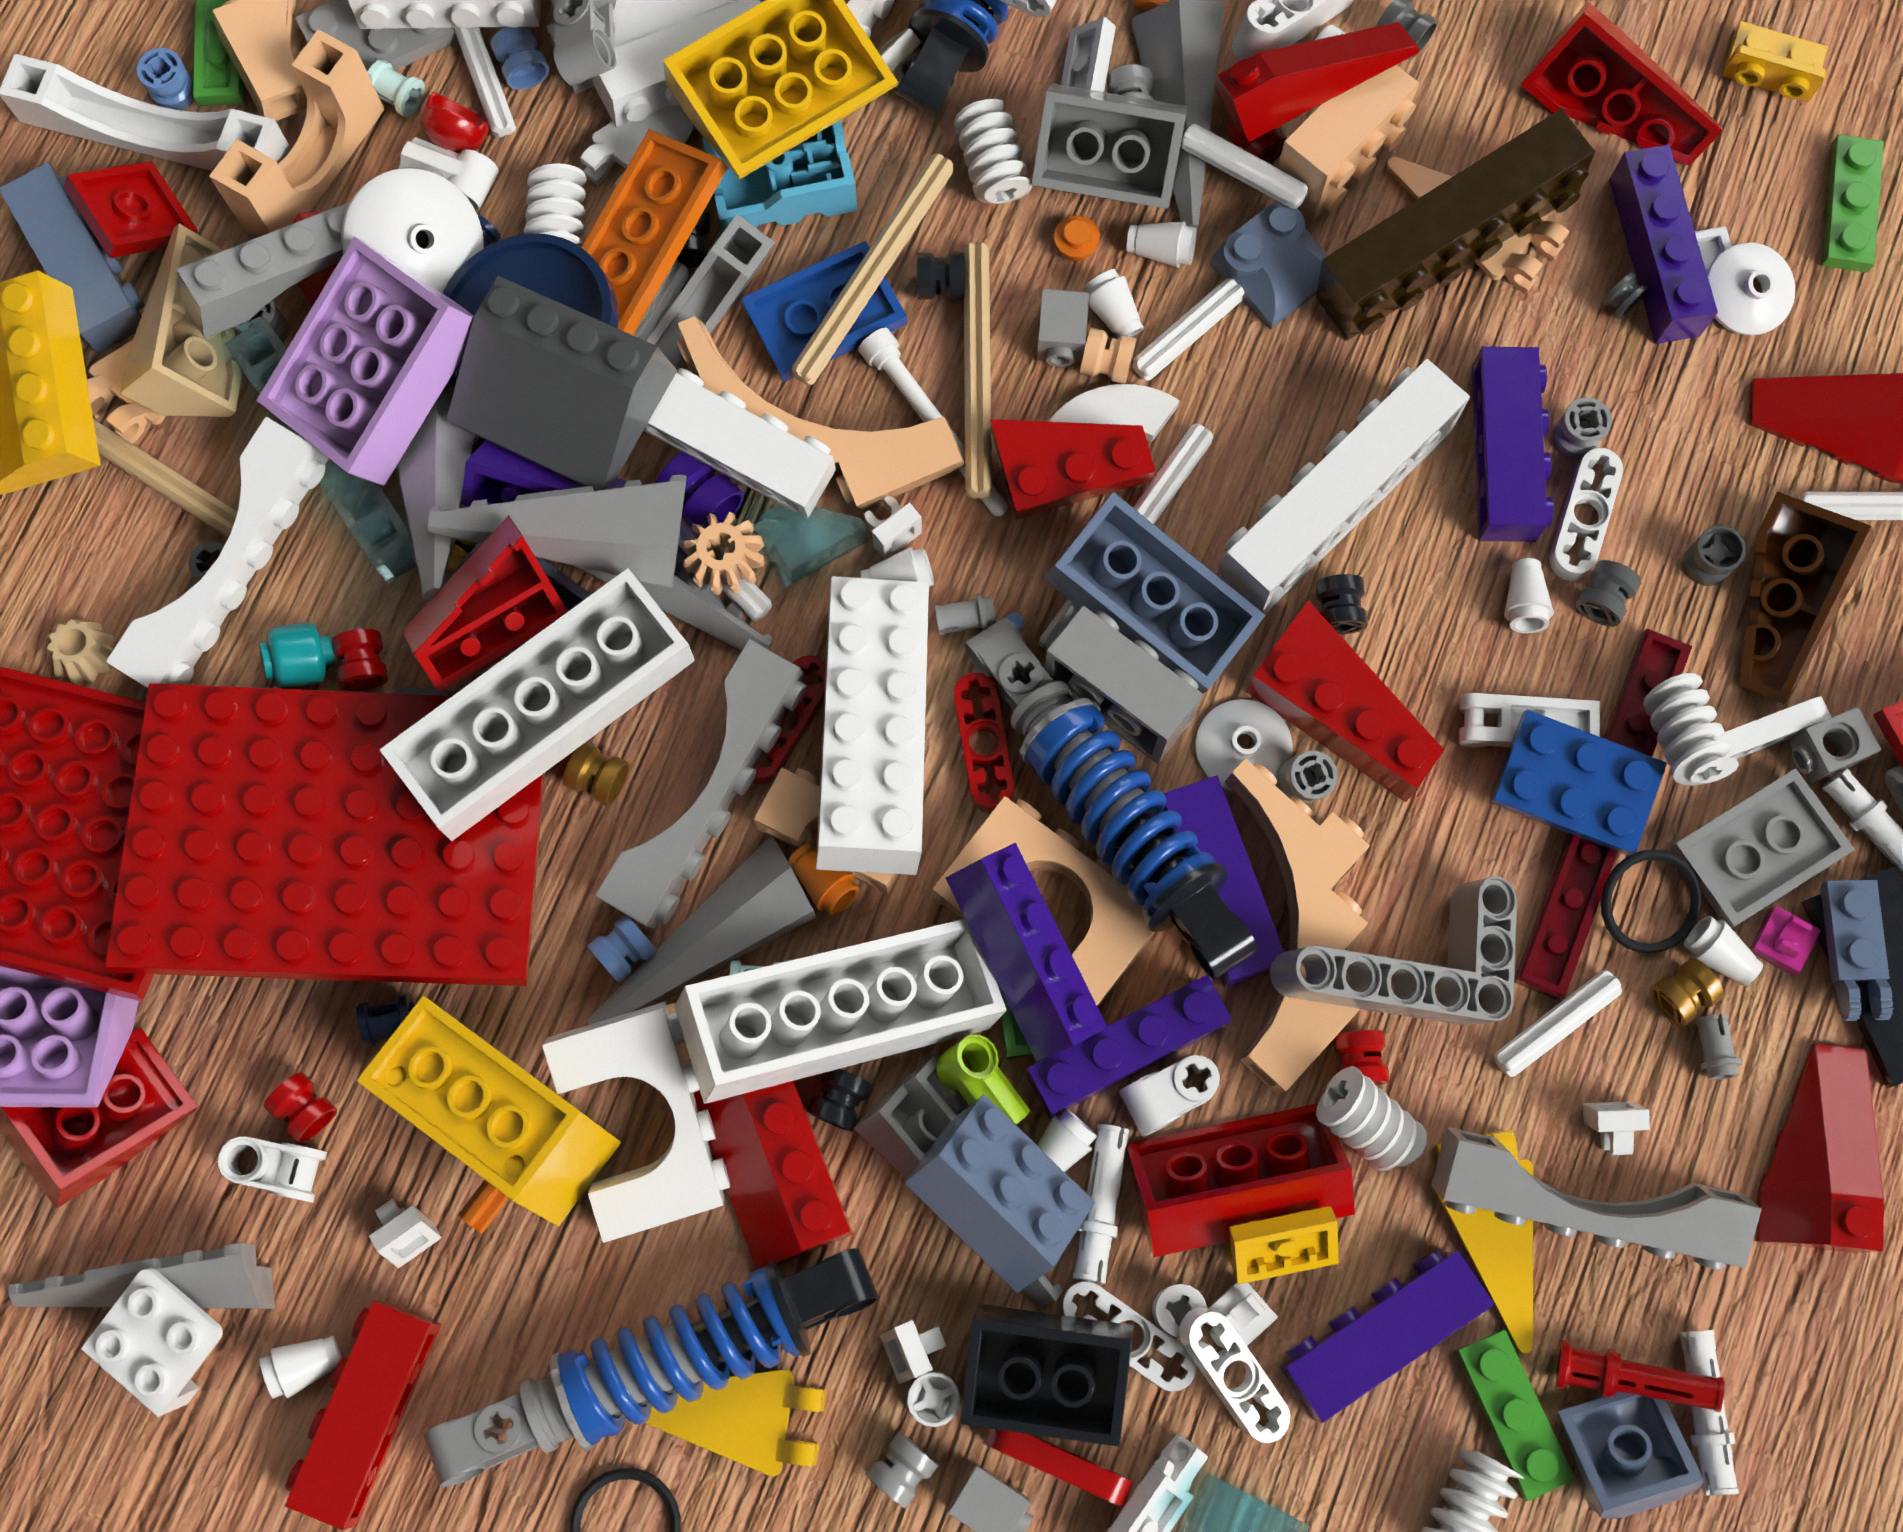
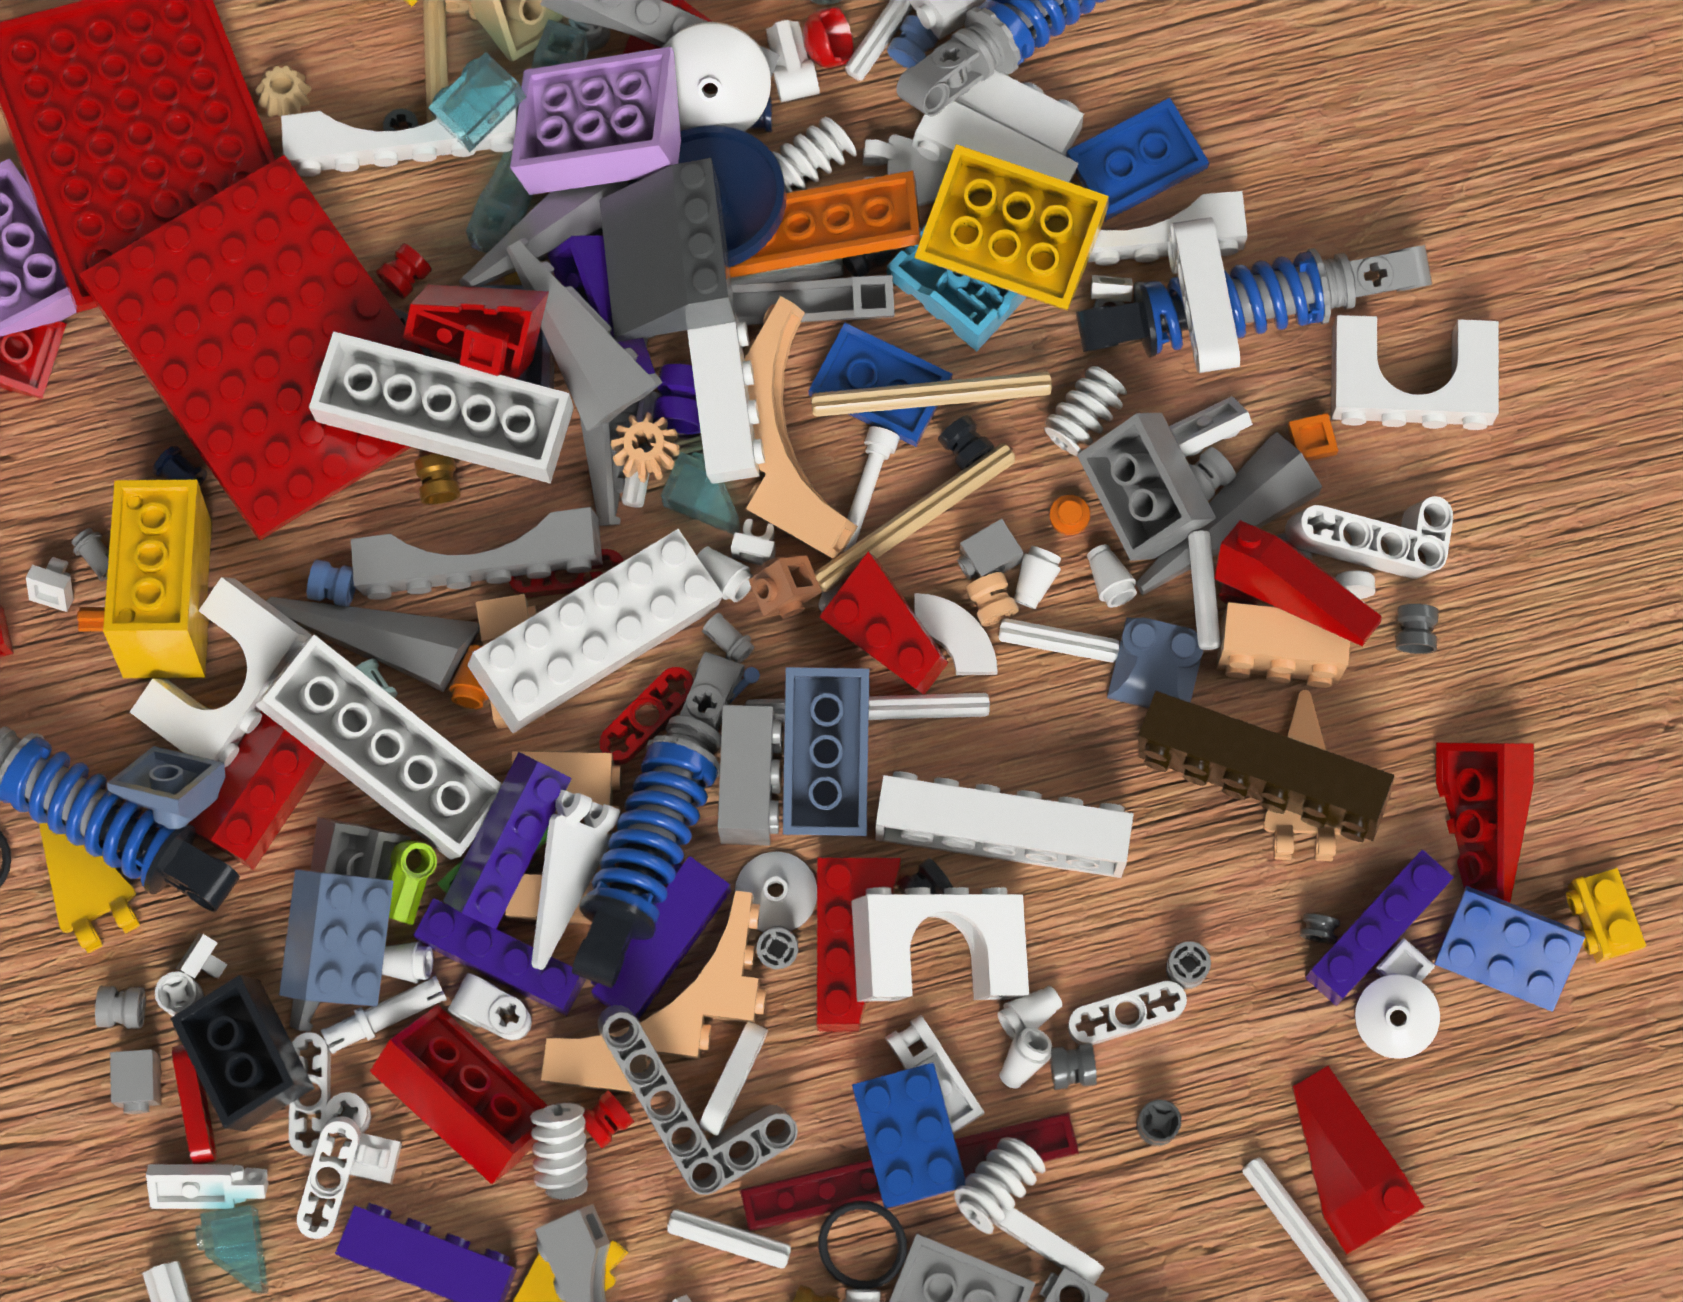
camera: 55 degrees right, 0 degrees up
white piece [218,1137,327,1203] -> none
teal head [259,622,335,689] -> none
red wheel [264,1072,337,1144] -> none
black wheel [806,1069,873,1132] -> none
yellow bracket [1225,1206,1339,1284] -> none
dark purple brick [1472,346,1554,542] -> none
reddish brown wedge [1739,492,1875,705] -> none
bright green plate [1821,134,1884,273] -> none
none -> light grey pin [72,528,109,581]
none -> sand blue slope [107,746,225,829]
none -> clear light blue brick [428,52,526,152]
none -> red plate [460,322,509,376]
none -> white flag [531,790,620,970]
none -> white beam [699,1021,768,1136]
none -> nougat brick [749,555,822,619]
none -> white arch [852,887,1029,1002]
none -> white cone [999,1028,1052,1088]
none -> plate [1434,886,1585,1012]

